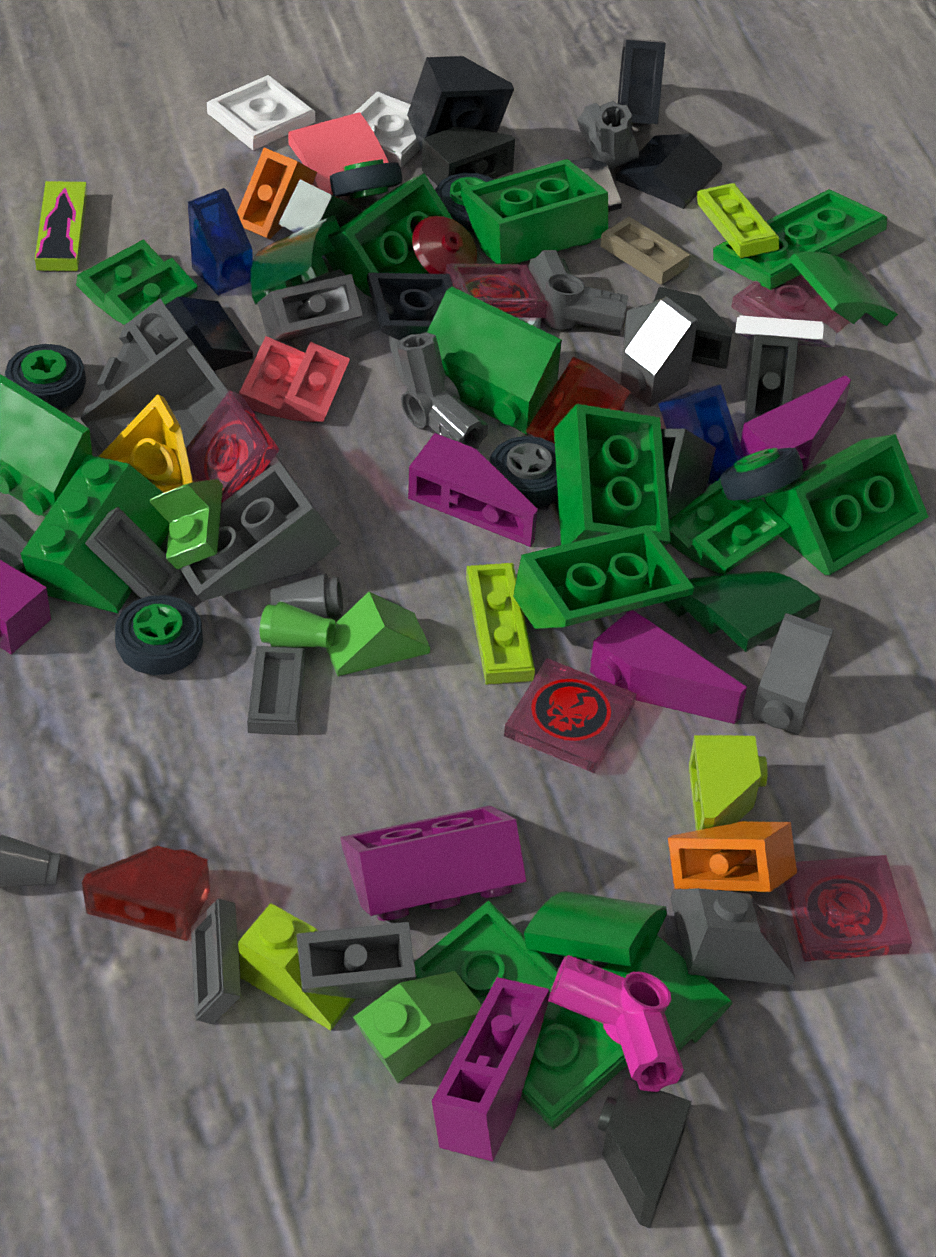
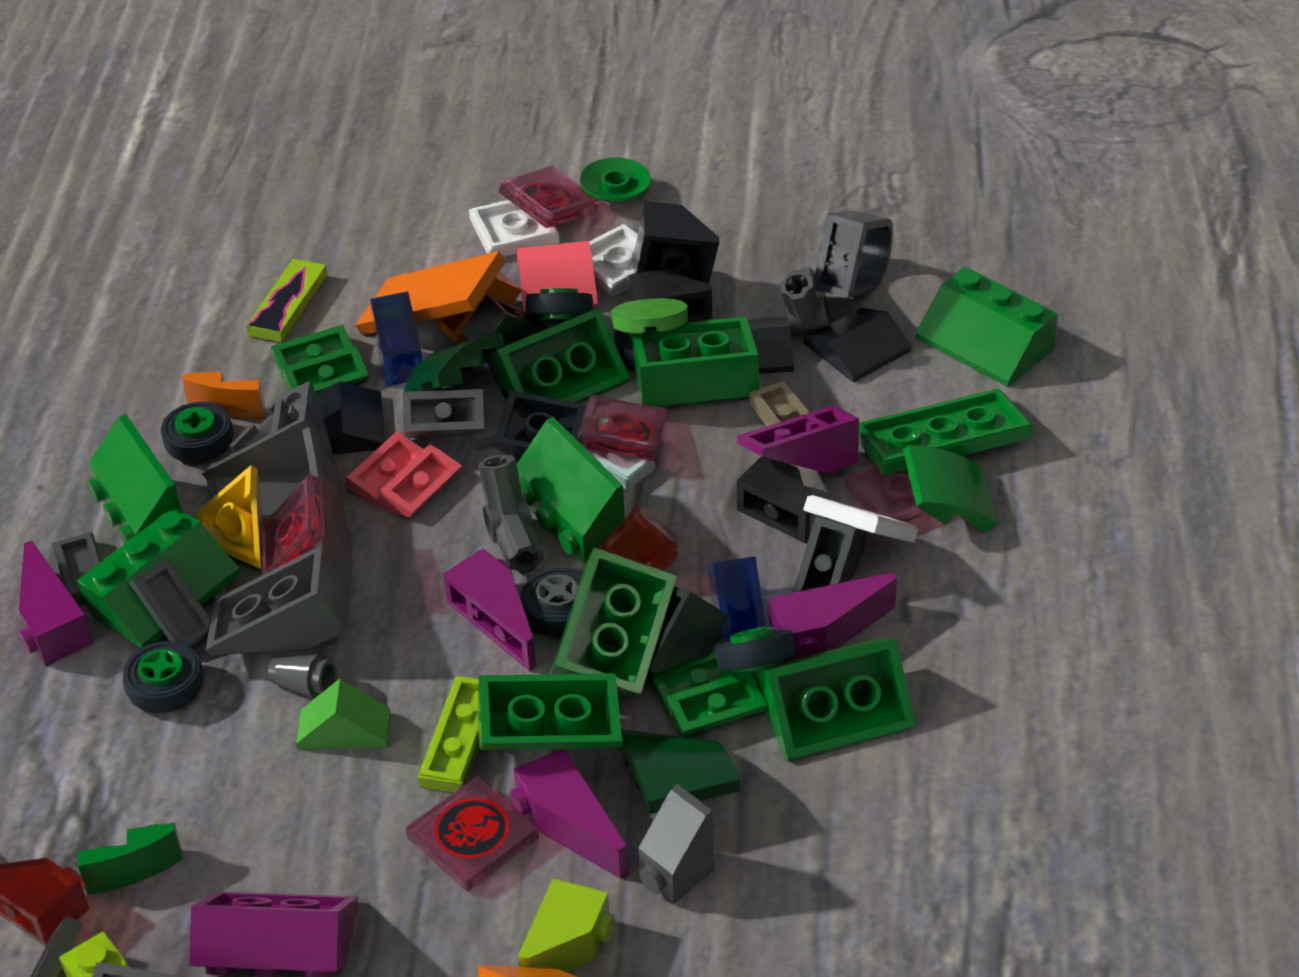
camera: 25 degrees right, 5 degrees down
bright green slope [150,479,223,569] -> none
dark grey tile [247,646,306,735] -> none
bright green cone [259,601,336,648] -> none
dark red piece [412,216,478,283] -> none
dark grey piece [529,250,628,333] -> none
dark grey slope [621,297,698,407] -> none
lime tile [697,183,779,258] -> none
none -> green slope [78,823,183,895]
none -> orange slope [182,371,265,419]
none -> orange tile [355,251,506,335]
none -> clear pink tile [499,166,600,228]
none -> green dish [580,157,651,202]
none -> bright green tile [611,298,688,334]
none -> magenta slope [737,406,859,474]
none -> green slope [915,266,1058,387]

